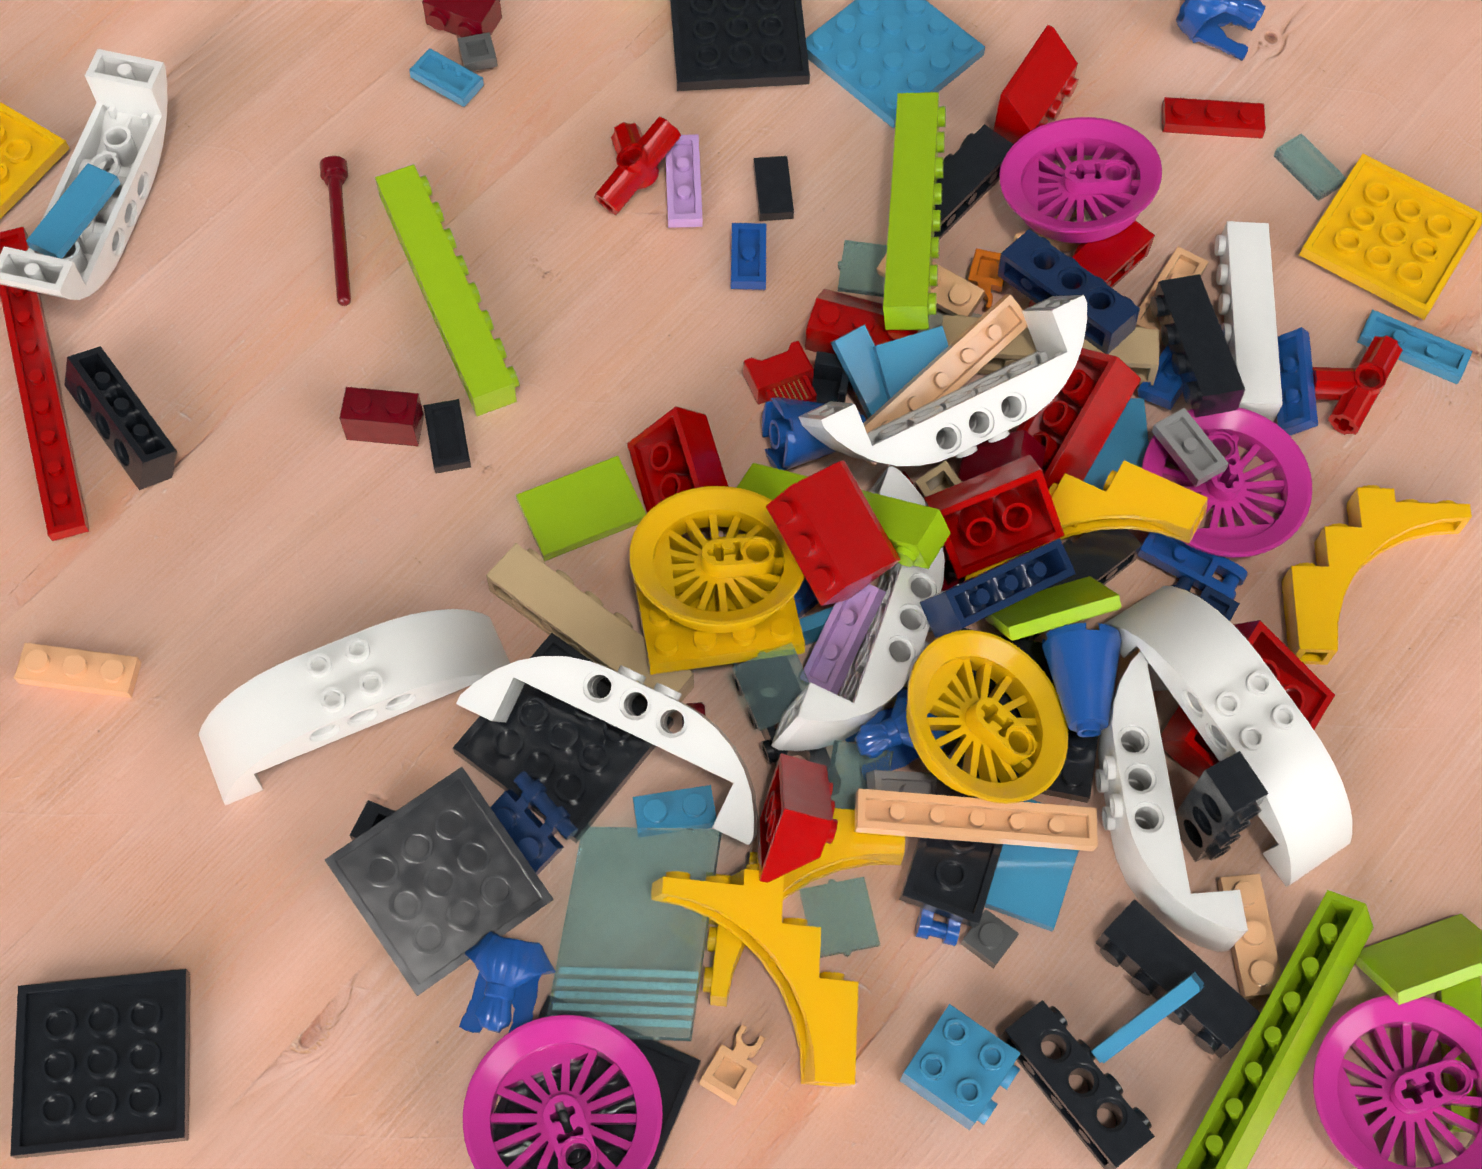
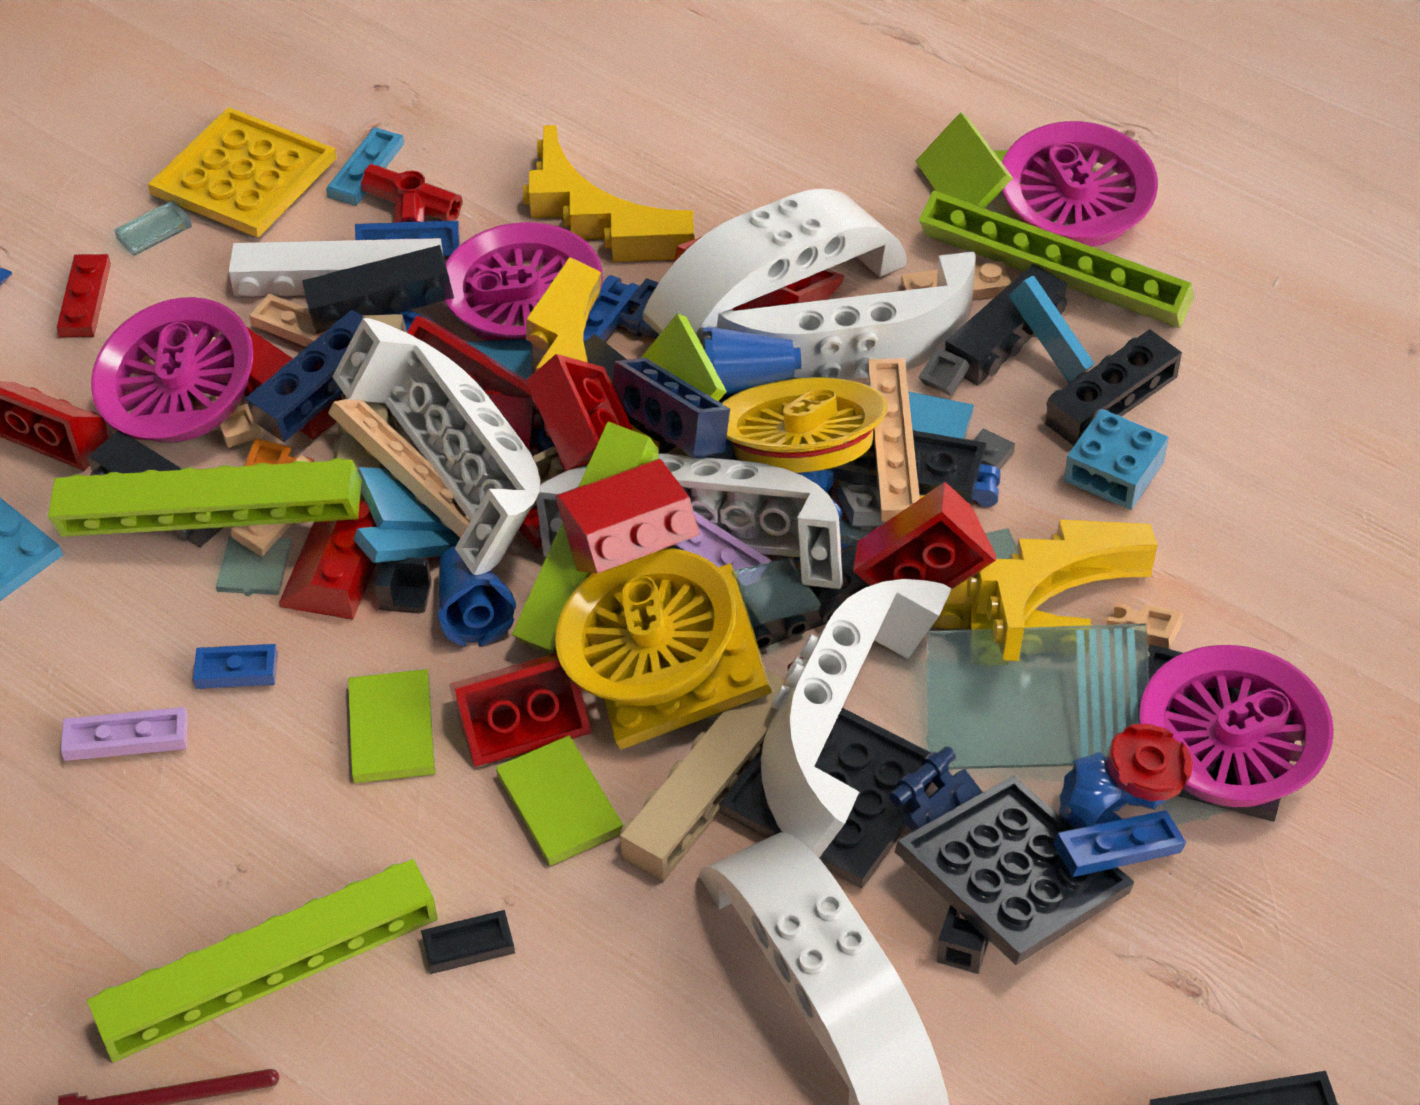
camera: 90 degrees left, 15 degrees down
dark red brick [339,387,424,447] -> none
red piece [594,116,681,215] -> none
dark azure plate [633,785,717,839] -> none
red piece [743,341,817,405] -> none
black tile [753,156,794,221] -> none
light grey plate [1152,408,1229,487] -> none
black brick [1176,751,1269,862] -> none
none -> lime tile [348,669,436,783]
none -> dark grey plate [918,348,970,396]
none -> blue plate [1053,810,1187,877]
none -> red tile [1106,723,1193,801]

